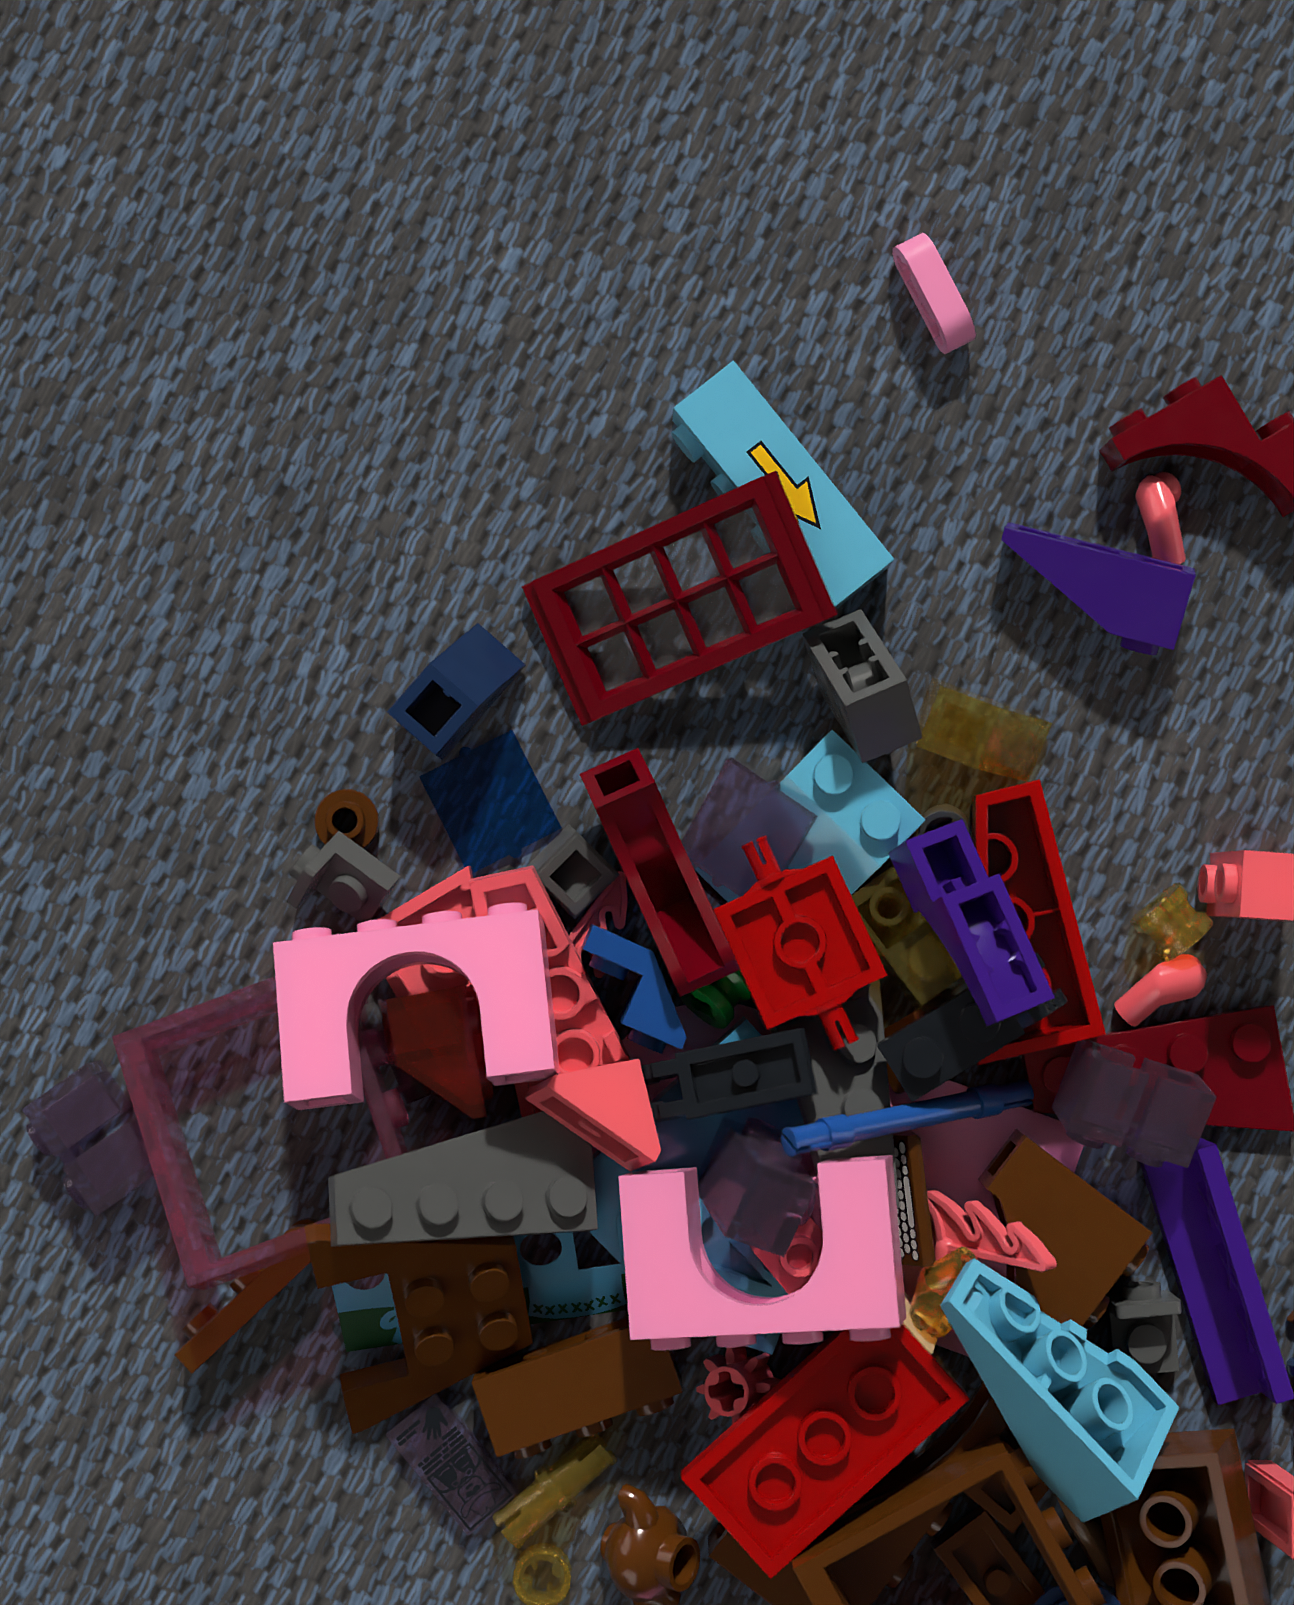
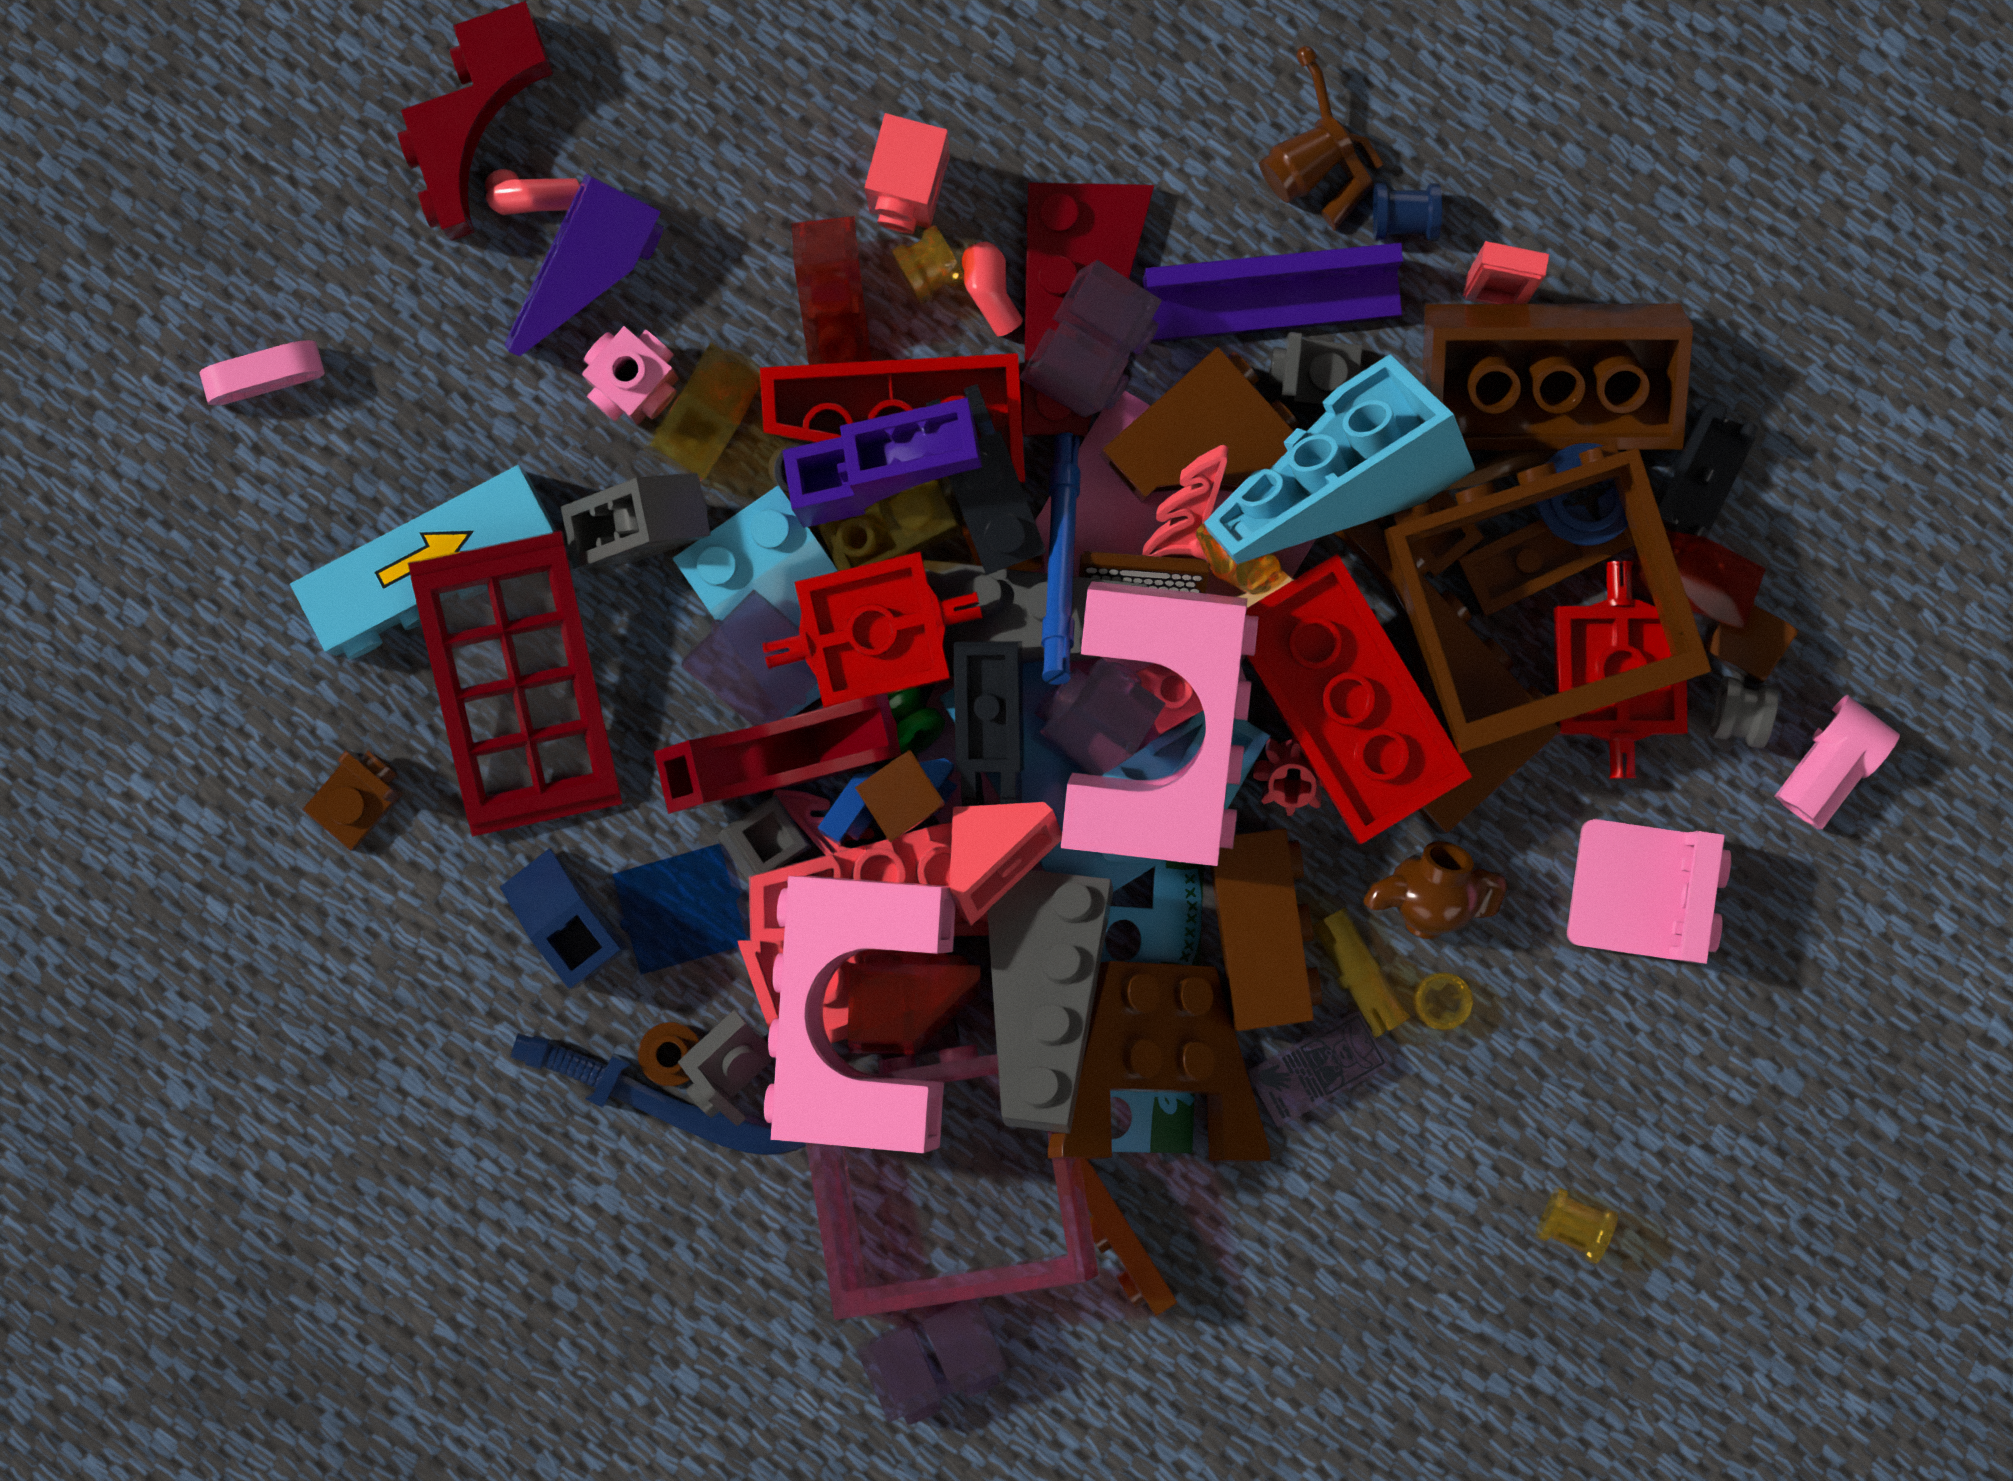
camera: 75 degrees left, 0 degrees up
none -> reddish brown bracket [302,749,403,851]
none -> dark blue sword [511,1033,810,1154]
none -> bright pink brick [582,326,679,426]
none -> clear red slope [791,216,872,365]
none -> reddish brown slope [855,750,945,842]

